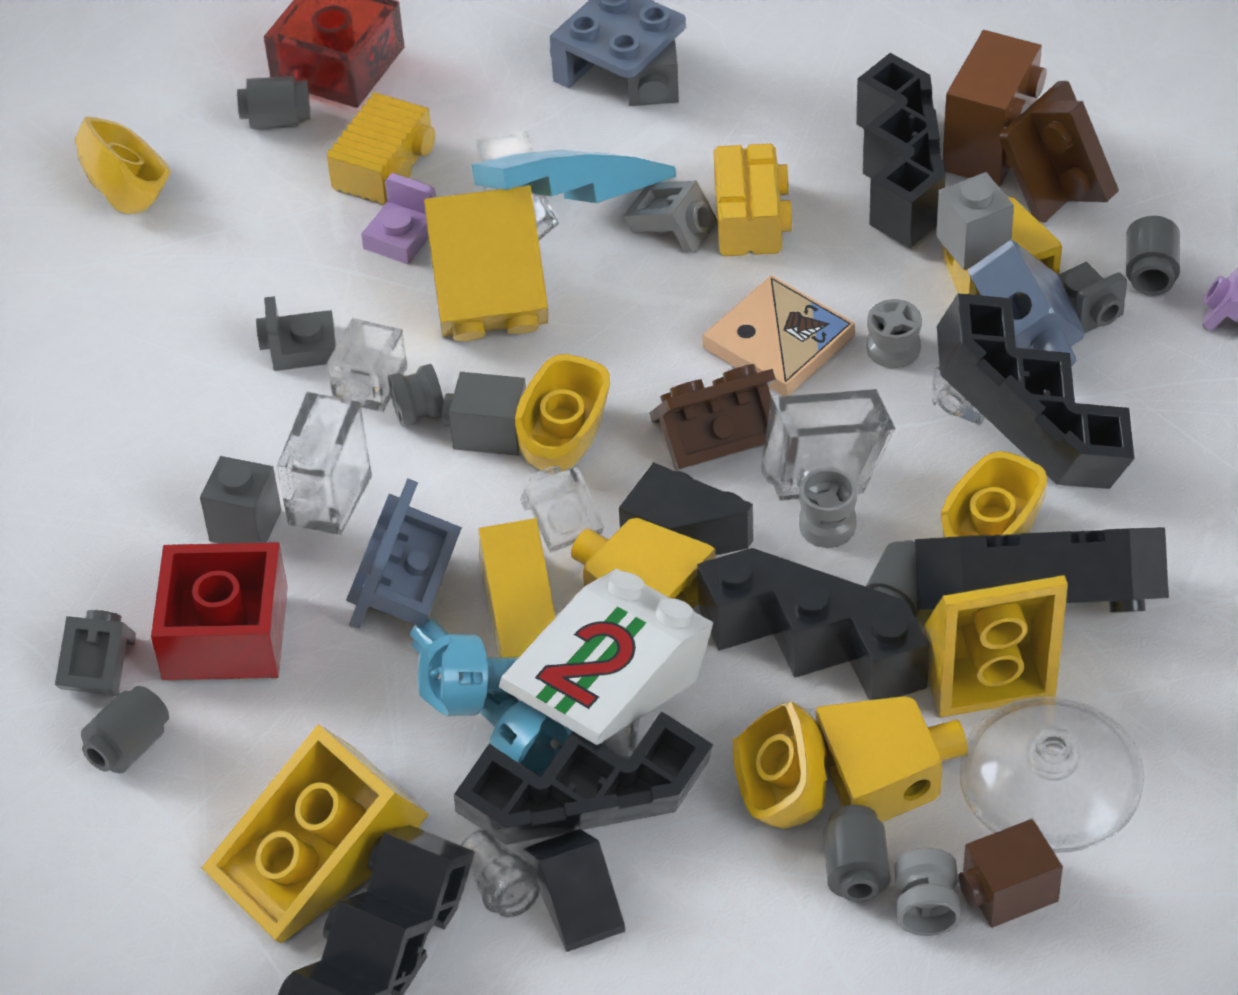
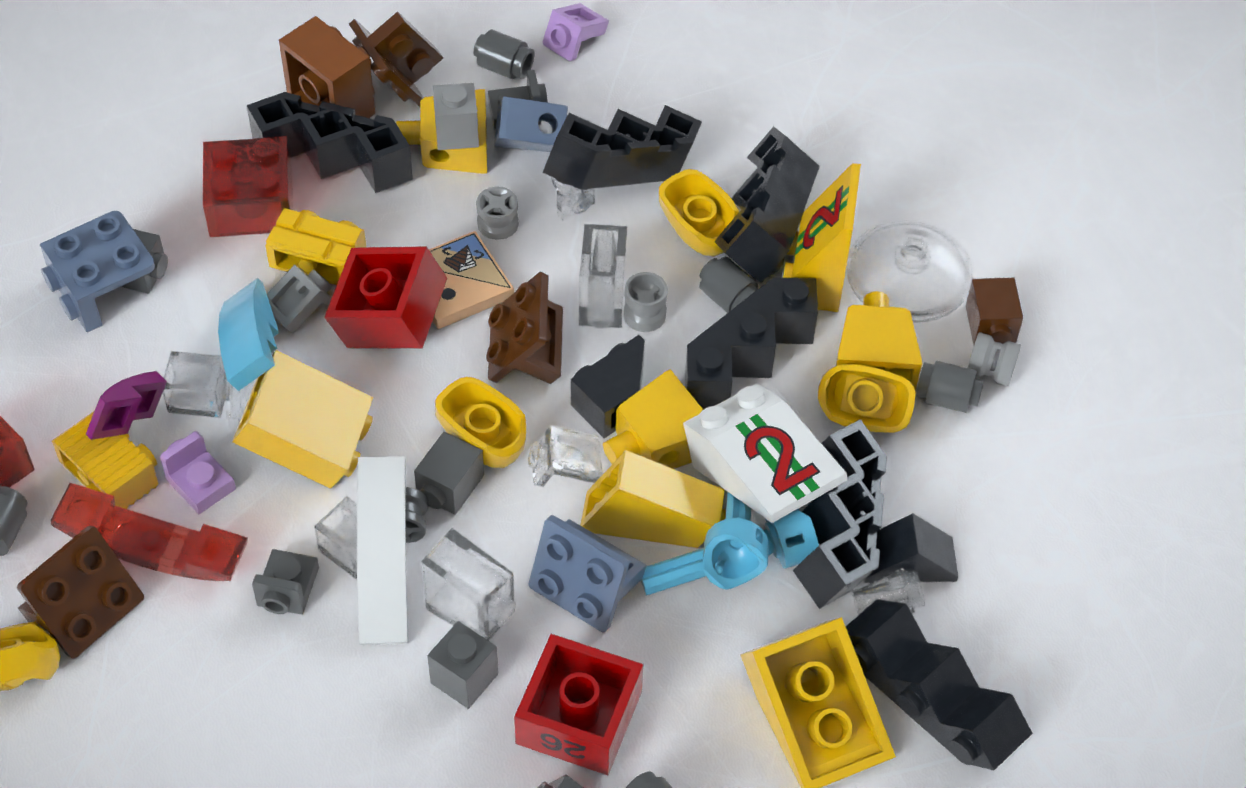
camera: 75 degrees left, 5 degrees up
none -> reddish brown bracket [17,526,144,658]
none -> clear red slope [50,483,248,581]
none -> magenta slope [86,371,167,440]
none -> clear red brick [203,136,293,237]
none -> red brick [324,246,447,349]
none -> white slope [357,456,408,645]

